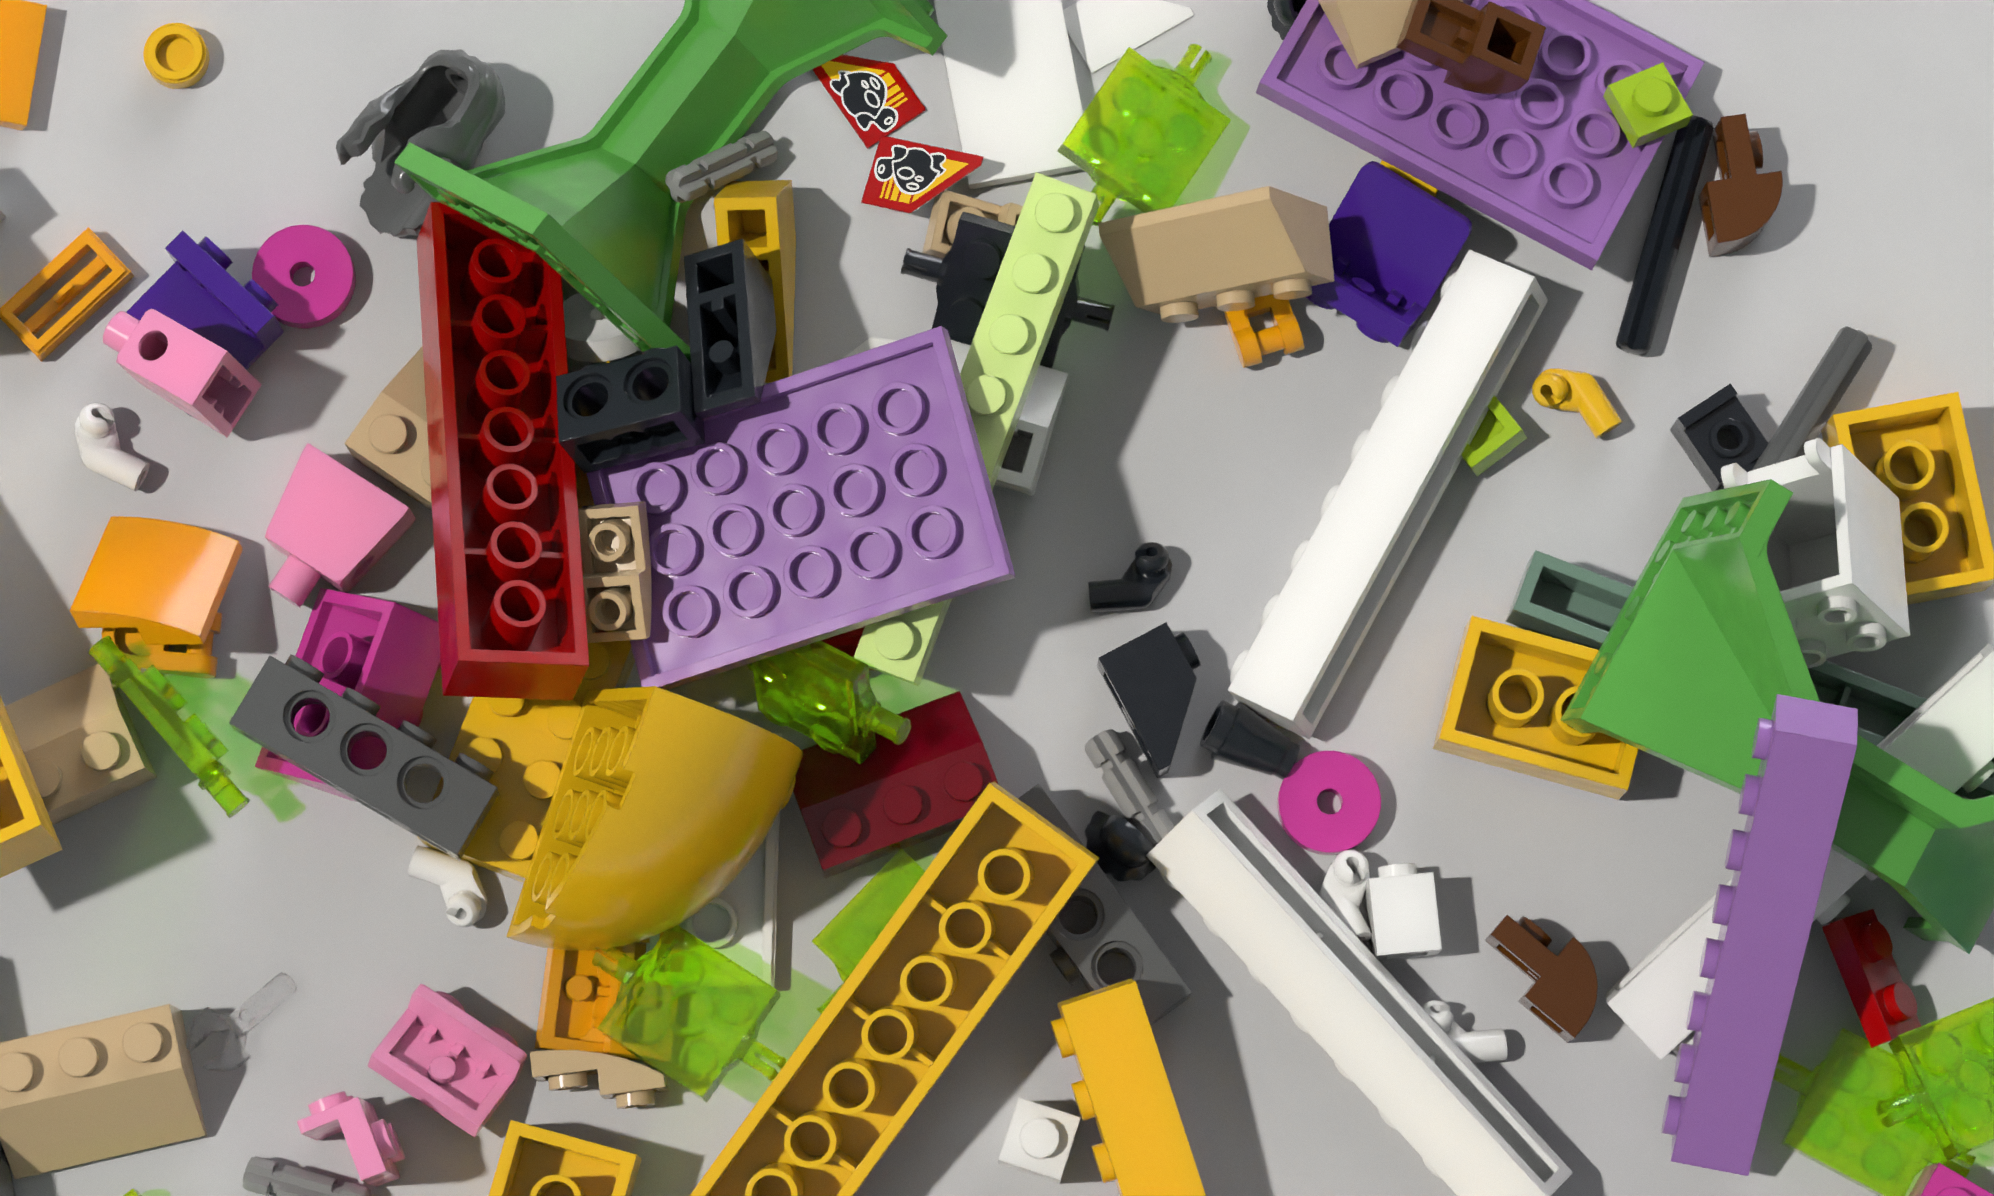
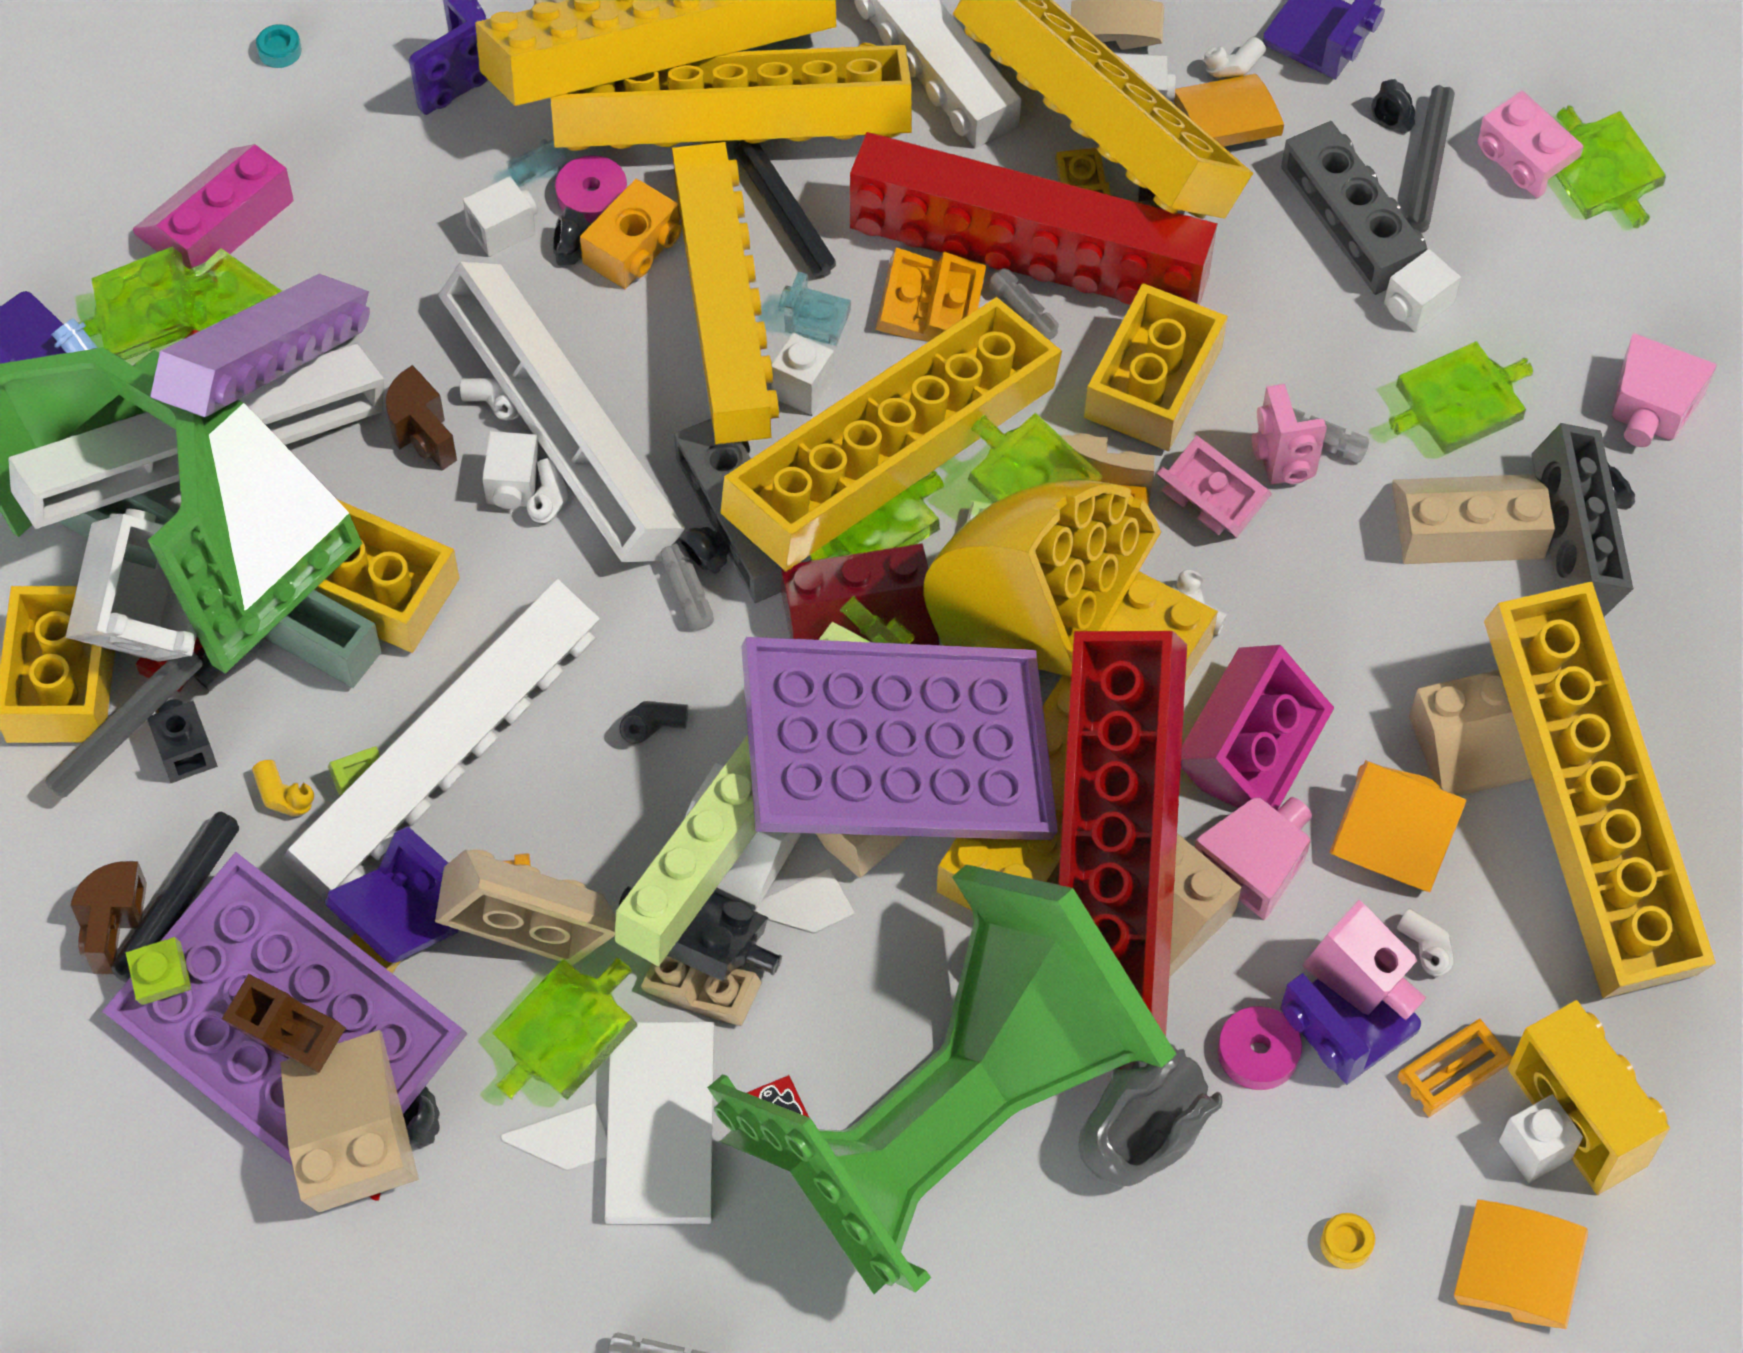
camera: 170 degrees left, 20 degrees down
clear neon green plate [88,636,250,818] -> none
clear bar [186,972,297,1071] -> none
dark grey brick [229,654,499,861] -> none
black brick [556,345,705,474] -> none
tan slope [578,501,652,643] -> none
light grey axle [665,131,778,203] -> none
black slope [684,239,776,420] -> none
yellow slope [714,180,796,383] -> none
sticker [861,135,984,214] -> none
black slope [1097,622,1201,779] -> none
black cone [1200,700,1300,780] -> none
dark pink piece [1277,751,1381,855] -> none

